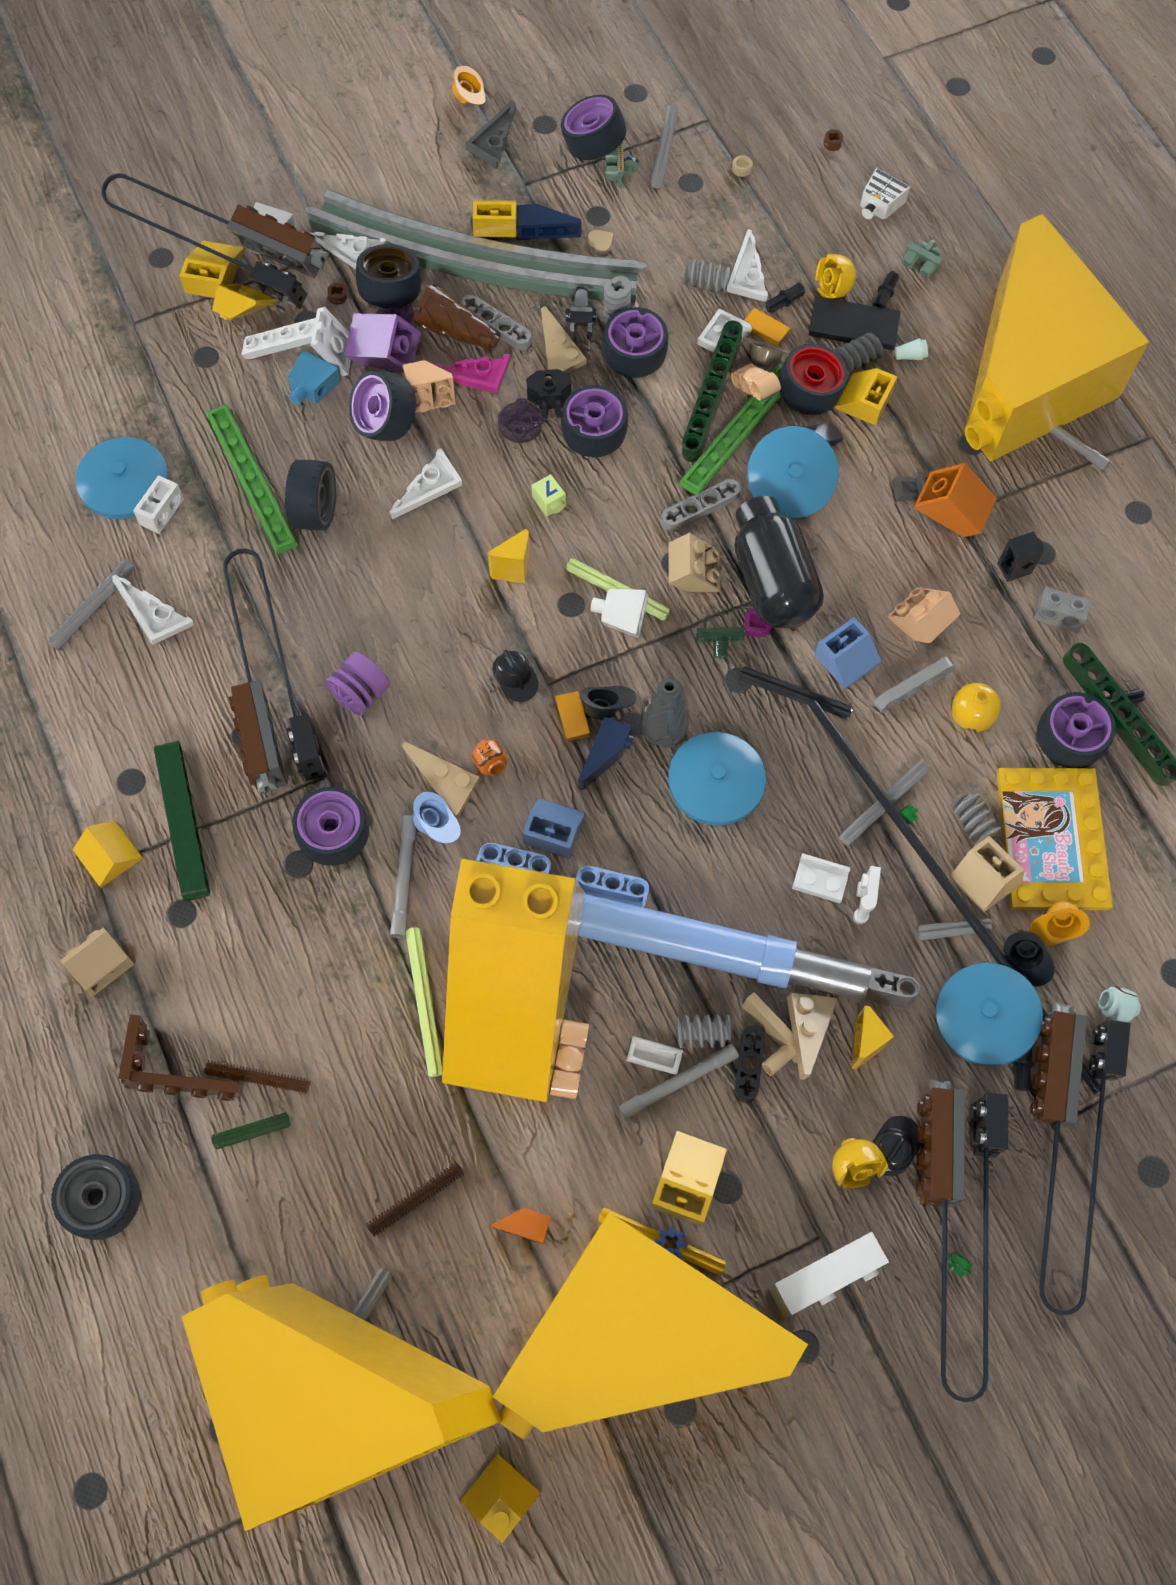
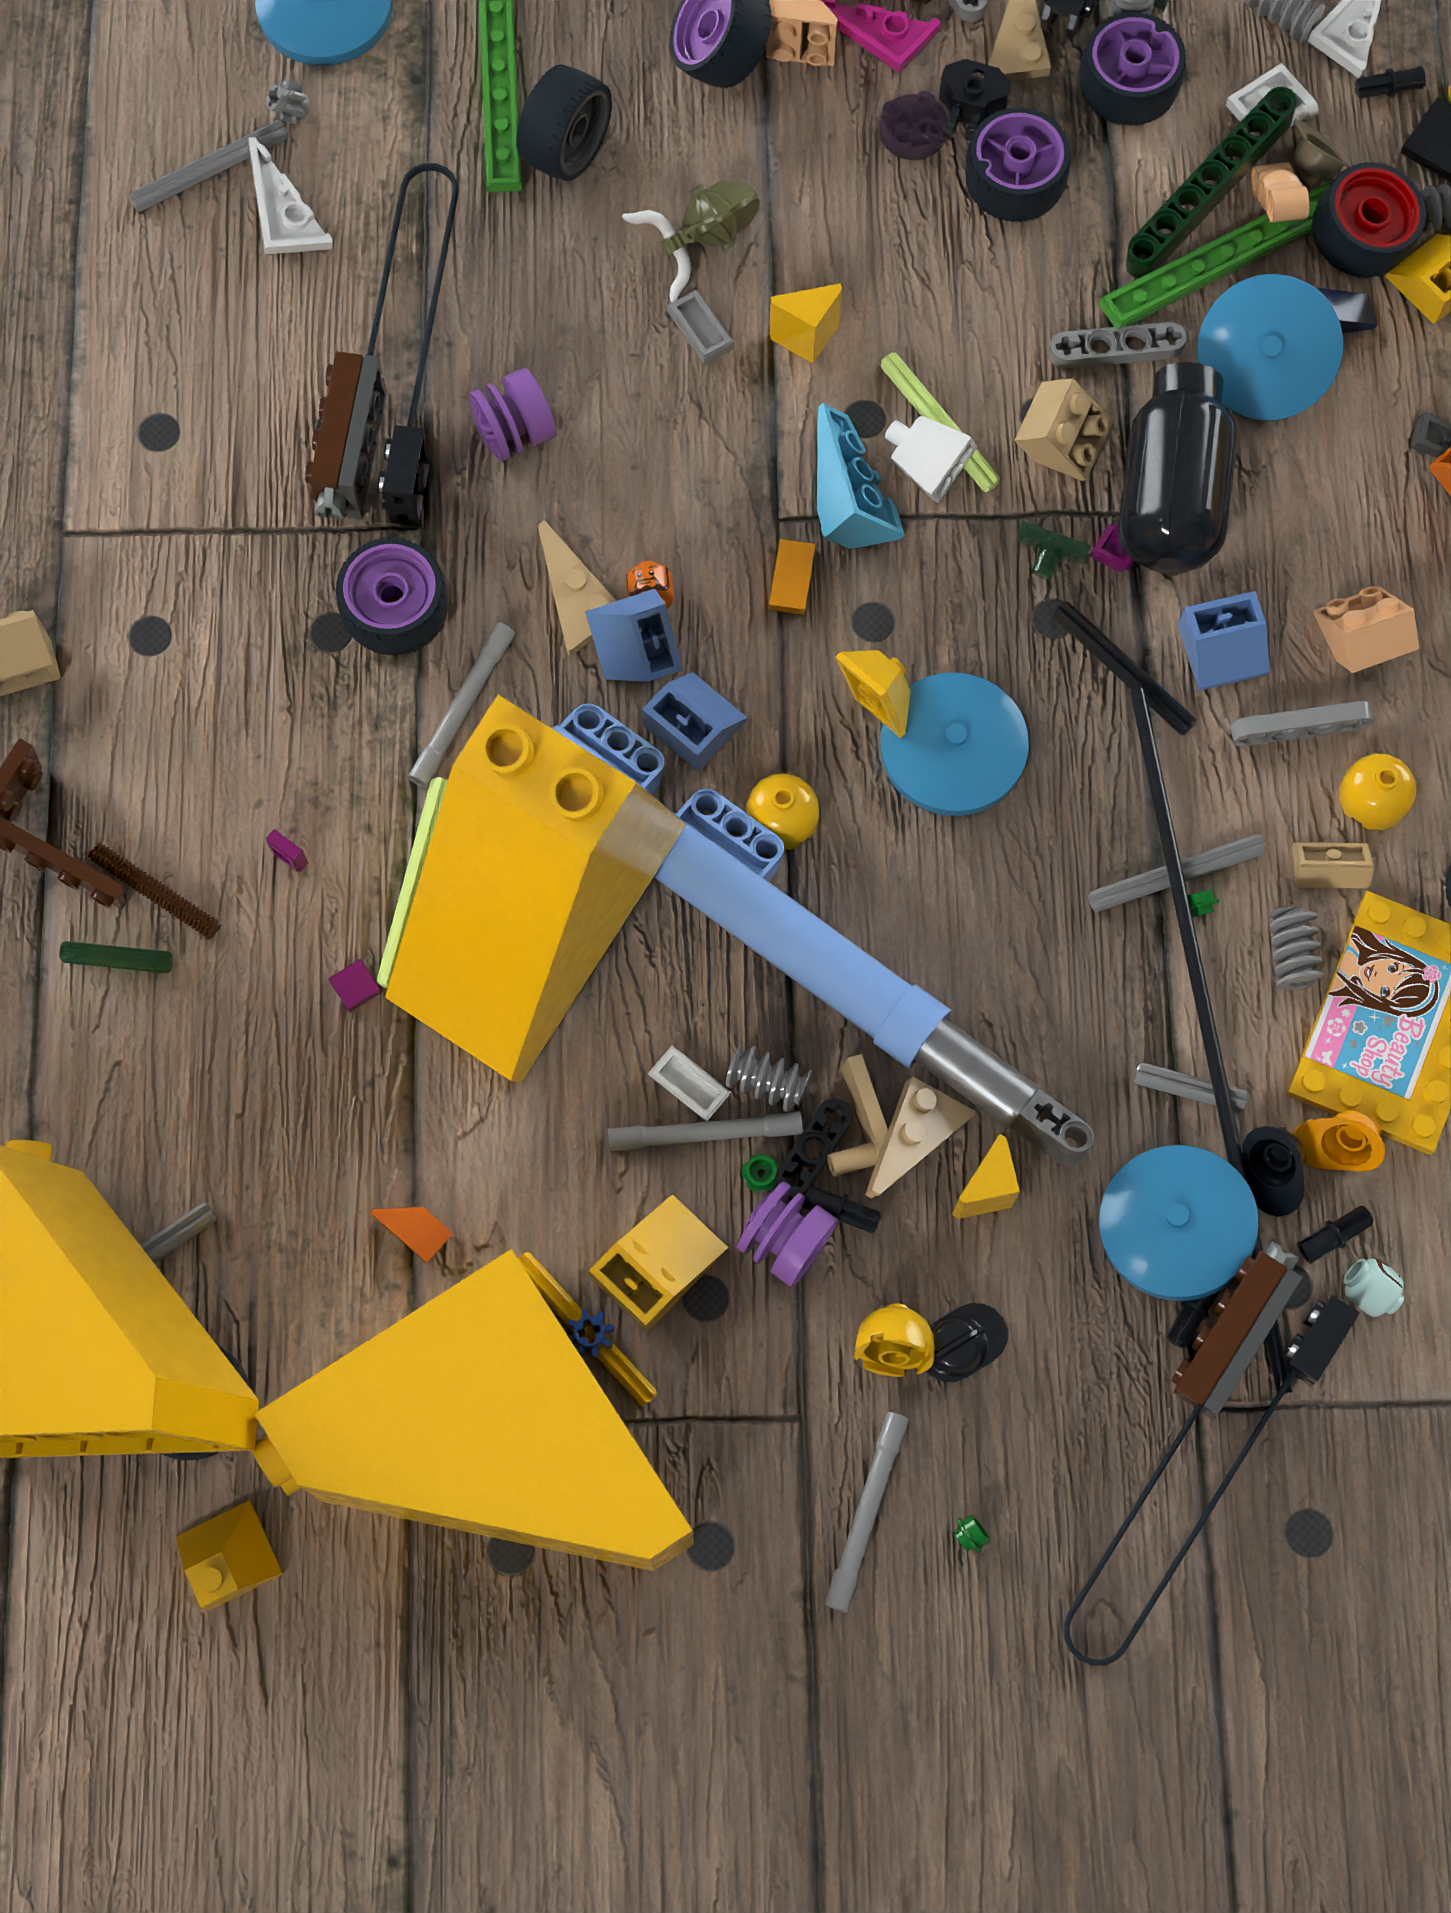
camera: 25 degrees right, 5 degrees up
yellow slope [73,821,143,888] -> none
white brick [133,475,184,534] -> none
dark green beam [154,740,210,902] -> none
reddish brown axle [366,1161,464,1237] -> none
white wing [389,449,462,520] -> none
light blue piece [413,792,460,844] -> none
black piece [492,649,539,702] -> none
yellowish green brick [532,474,566,517] -> none
light nougat piece [550,1019,589,1100] -> none
dark blue slope [578,717,634,790] -> none
black piece [579,686,637,720] -> none
dark grey cone [640,678,689,748] -> none
light orange tile [744,308,790,347] -> none
white brick [768,1232,889,1319] -> none
white plate [792,853,850,903] -> none
white plate [853,866,881,925] -> none
piece [916,1080,1008,1402] -> none
tan slope [950,836,1024,912] -> none
none -> light grey gear [266,79,309,125]
none -> magenta tile [266,829,308,872]
none -> magenta tile [328,959,382,1013]
none -> medium blue slope [585,589,683,682]
none -> olive helmet [622,180,760,302]
none -> light grey tile [667,289,734,365]
none -> medium lavender wheel [736,1181,839,1288]
none -> green plate [742,1154,779,1192]
none -> yellow cylinder [746,773,820,850]
none -> black axle [802,1184,881,1233]
none -> medium azure wedge [817,403,905,549]
none -> light grey piece [824,1411,909,1613]
none -> yellow slope [835,650,911,738]
none -> tan slope [1293,842,1374,888]
none -> black axle [1297,1206,1374,1264]

